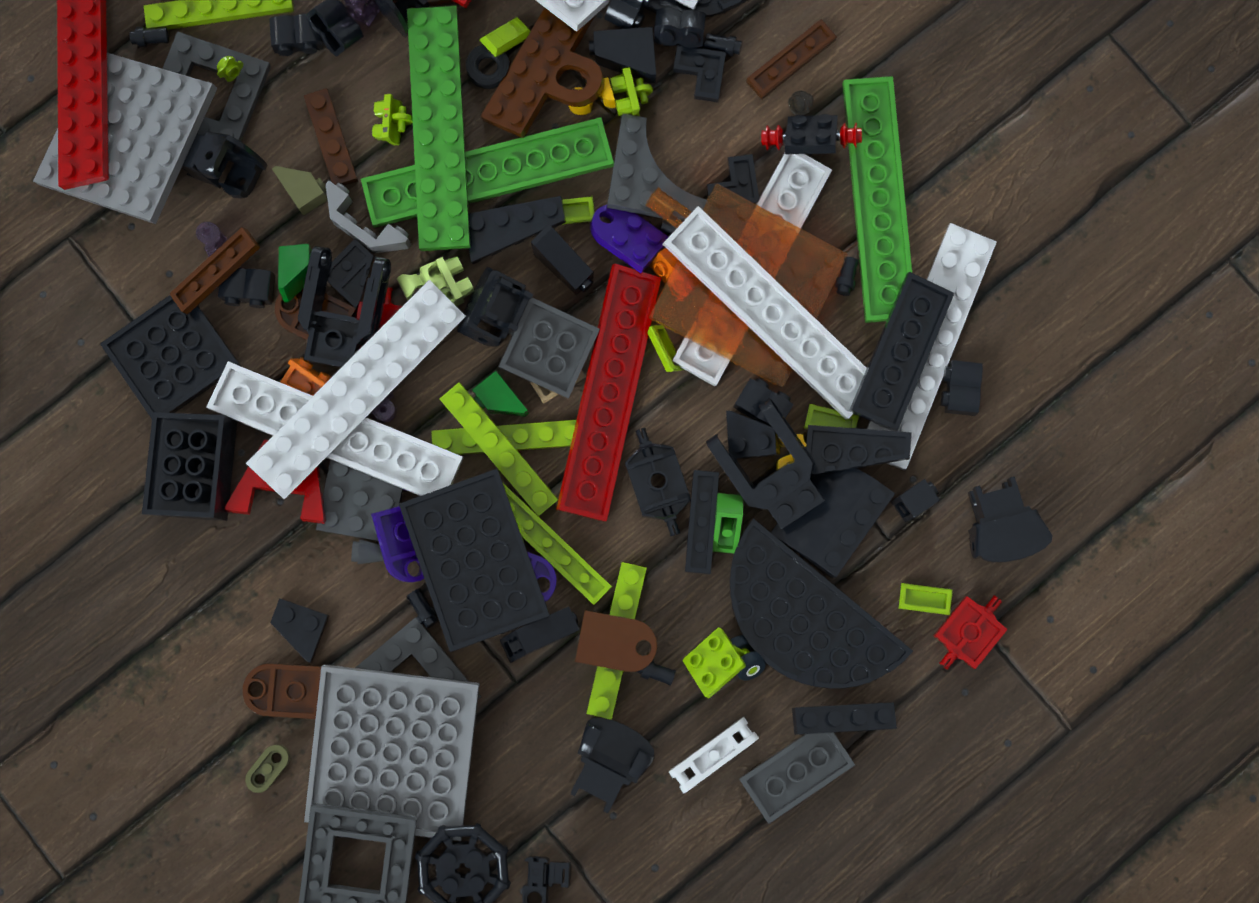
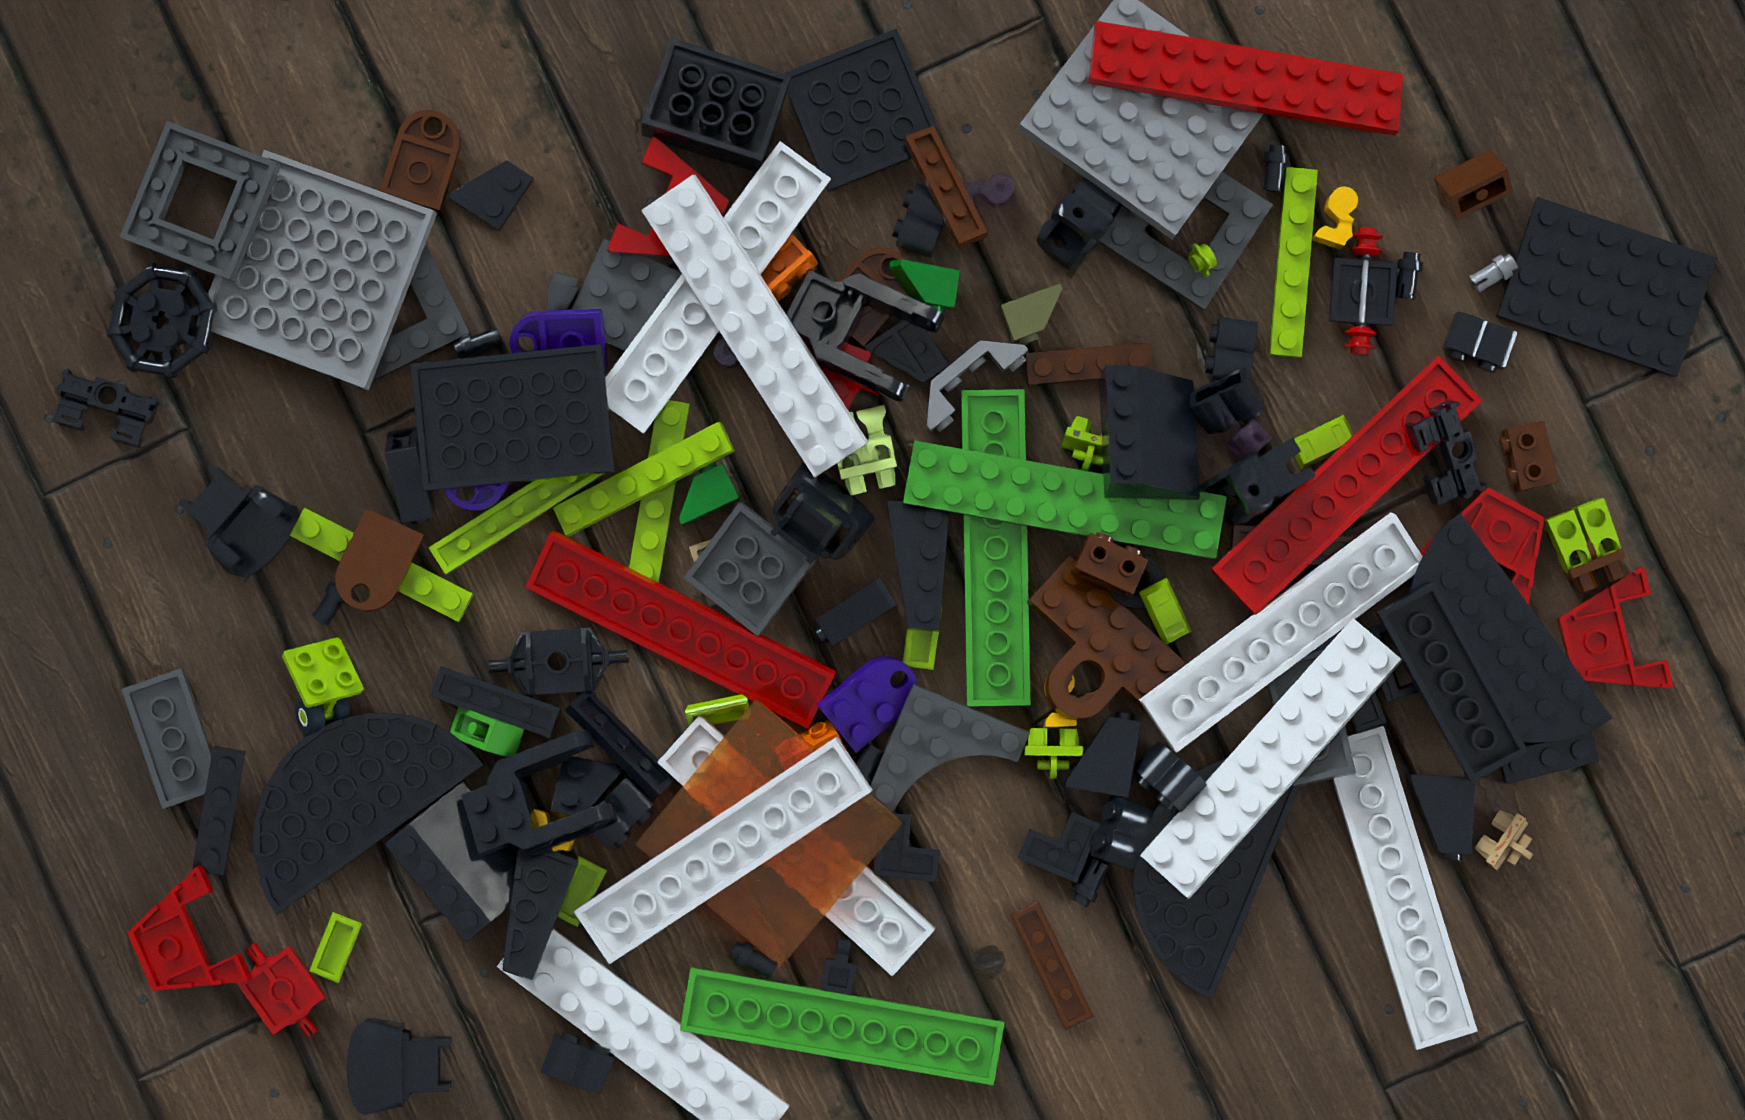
camera: 105 degrees right, 5 degrees up
olive plate [245,744,290,793] -> none
clear orange hinge [645,187,692,229] -> none
white plate [668,716,759,793] -> none
black plate [761,114,862,154] -> none
black plate [849,272,955,431] -> none
black brick [891,479,940,522] -> none
none -> red wing [127,865,252,991]
none -> black plate [565,691,676,800]
none -> black plate [820,936,857,996]
none -> reddish brown brick [1071,532,1148,598]
none -> black slope [1099,365,1200,500]

